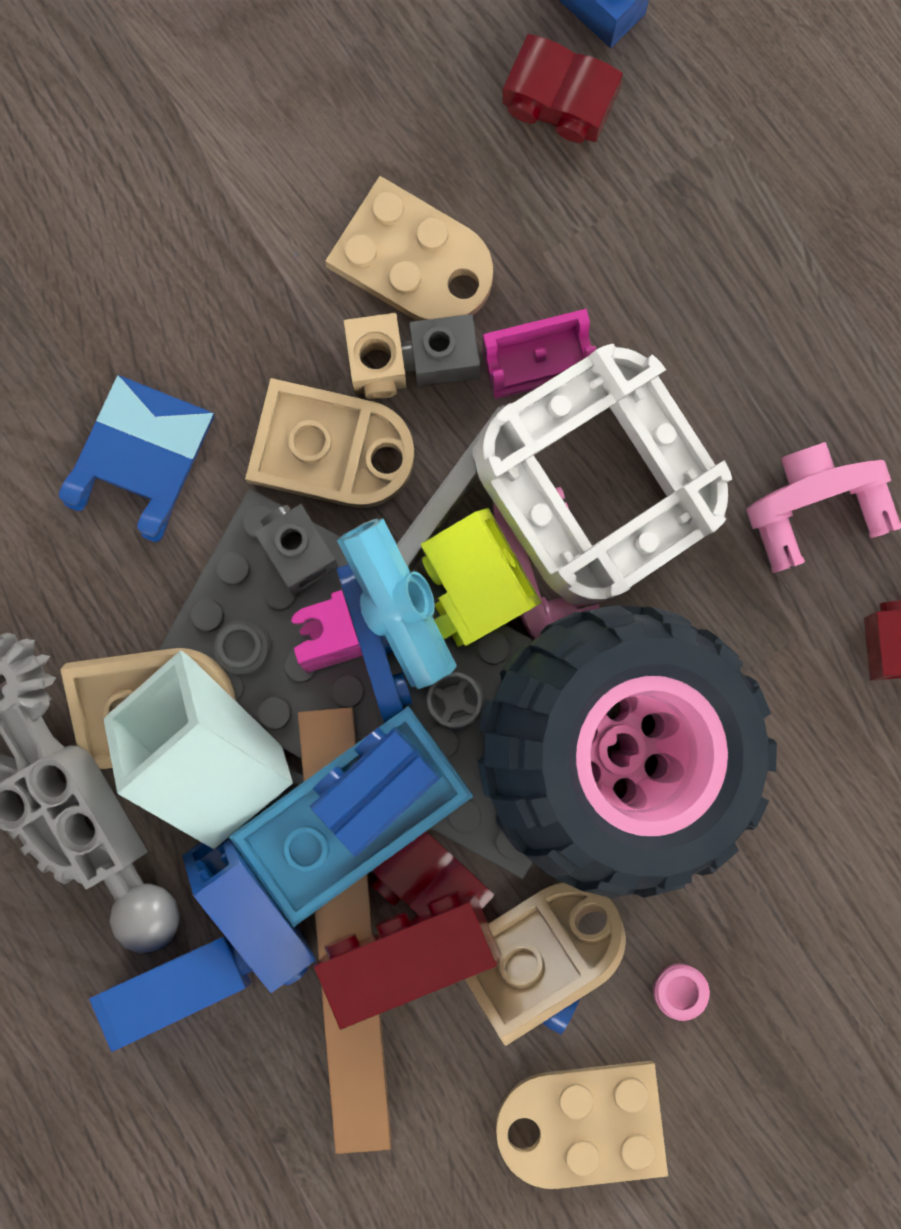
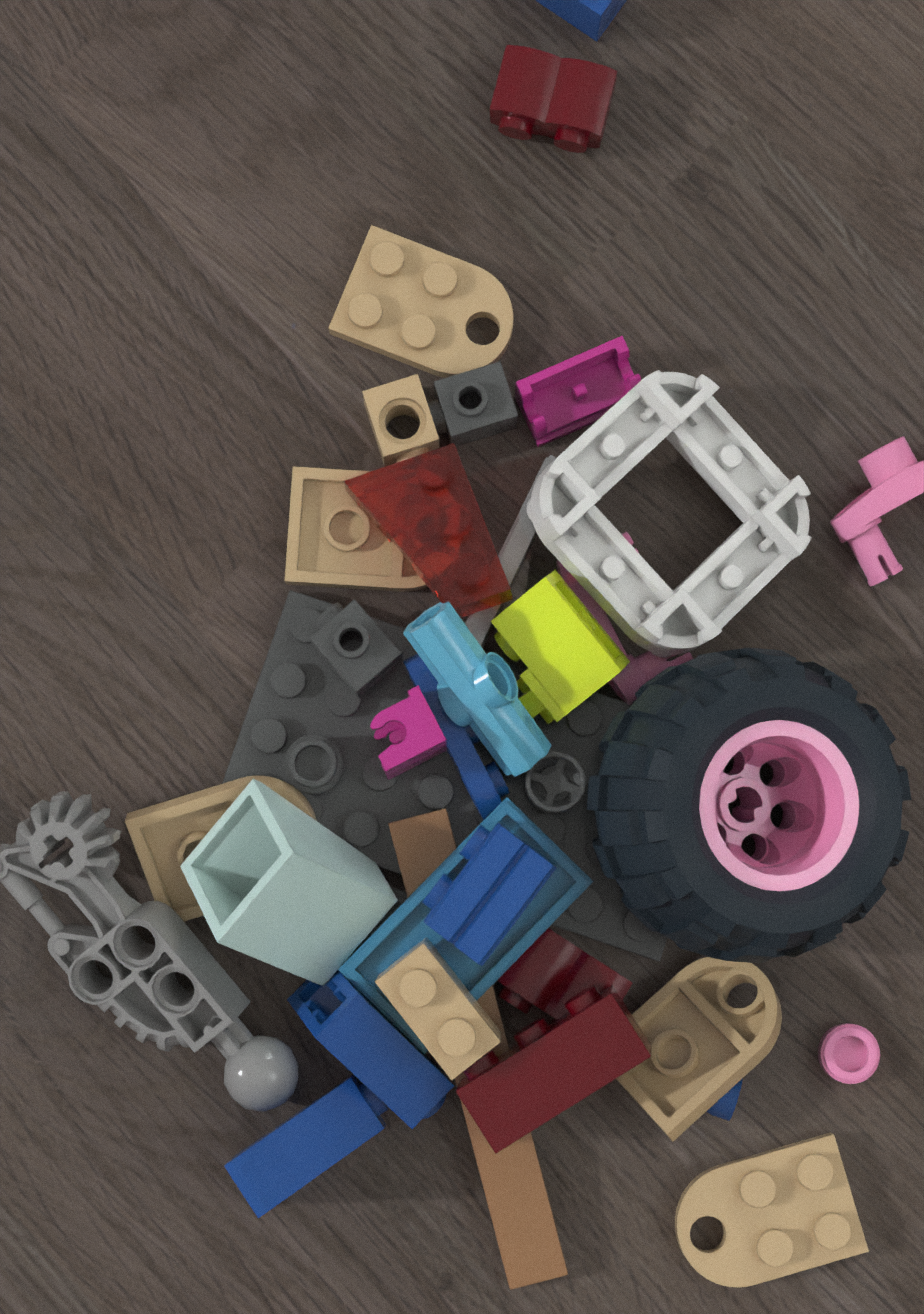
camera: 10 degrees left, 0 degrees up
blue flag [59,375,215,542] -> none
none -> clear red wing [344,443,513,618]
none -> tan brick [375,937,501,1080]

